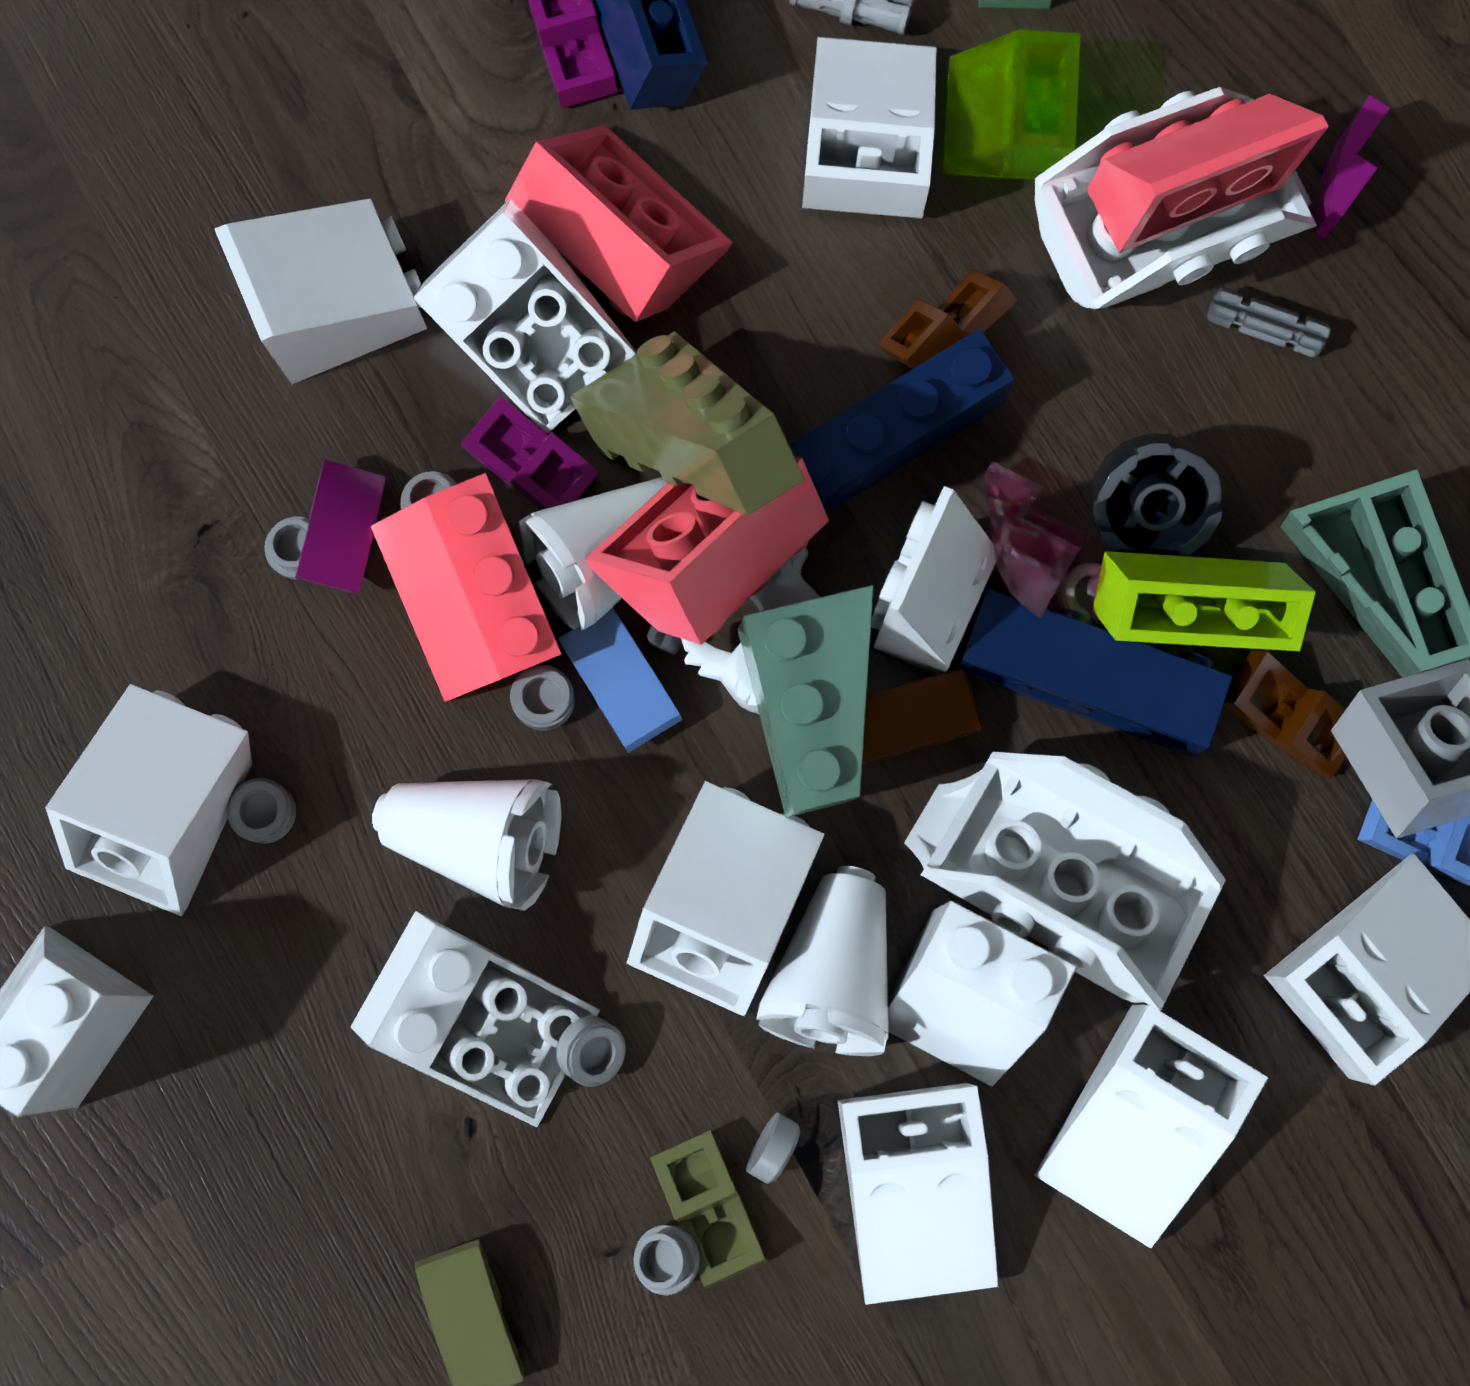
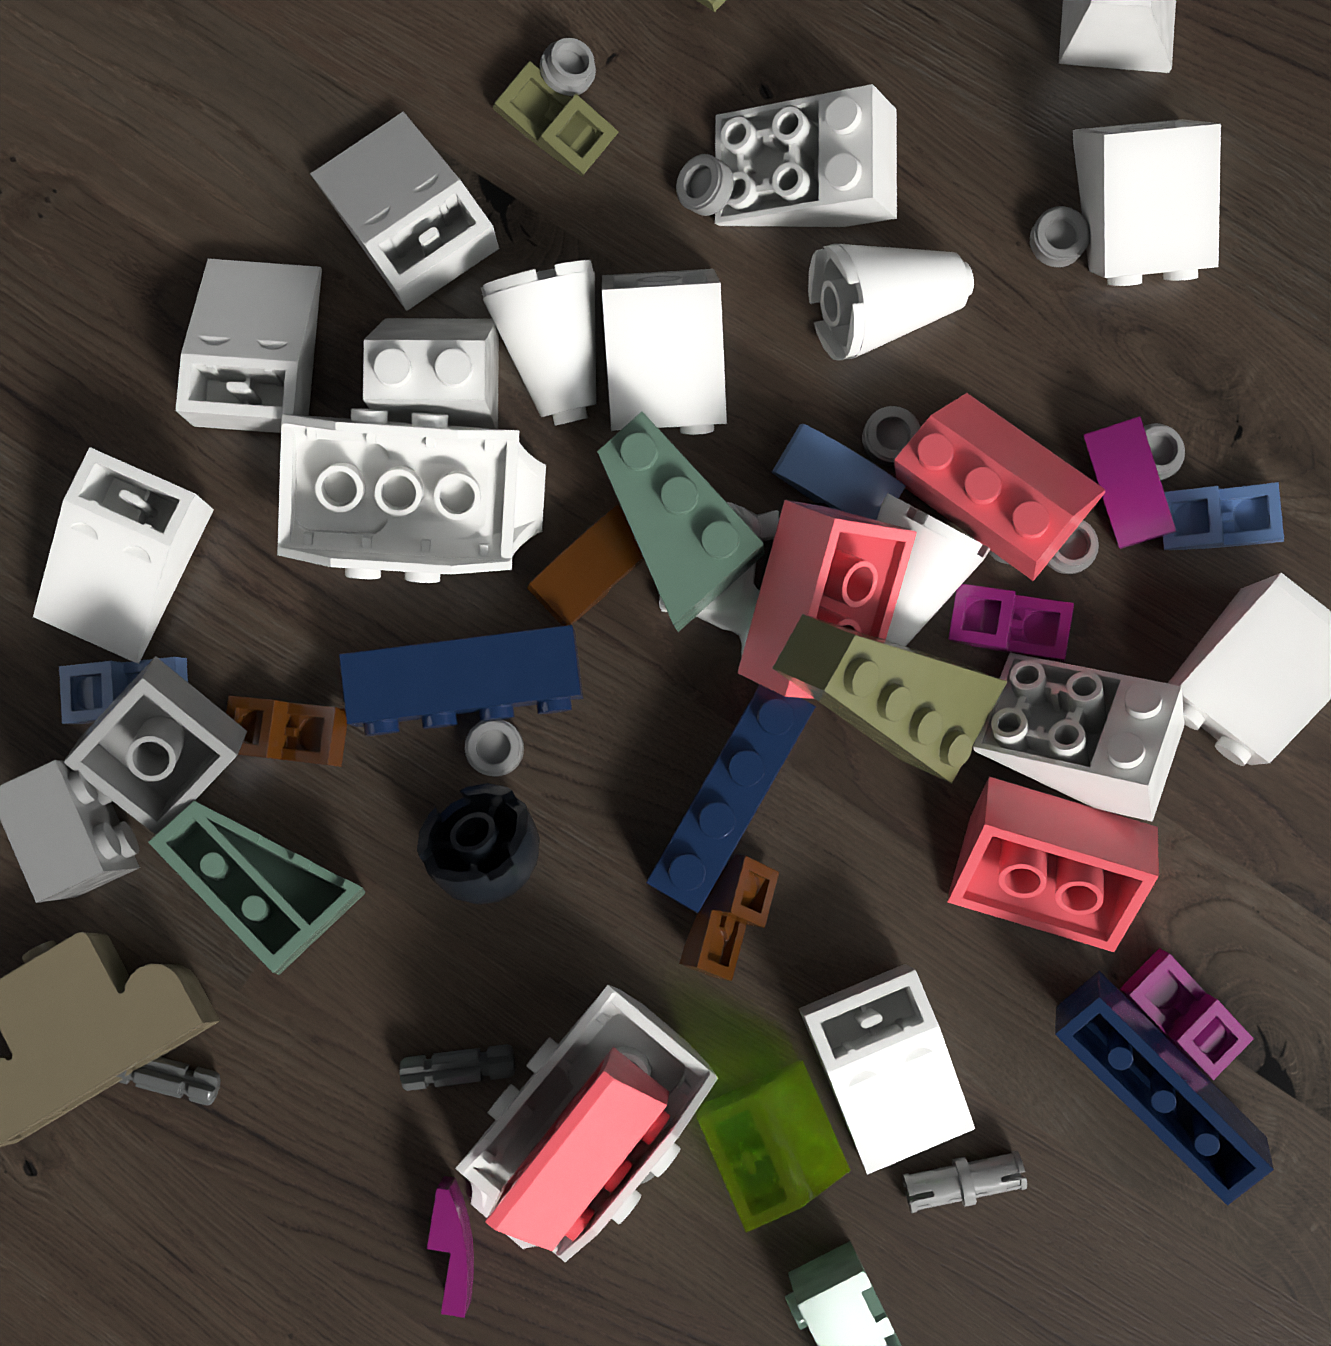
camera: 150 degrees right, 5 degrees up
light grey tile [746,1112,801,1184] -> none
white slope [871,486,1000,676] -> none
clear pink slope [984,461,1089,618] -> none
lime brick [1092,551,1316,651] -> none
none -> medium blue slope [1163,482,1284,550]

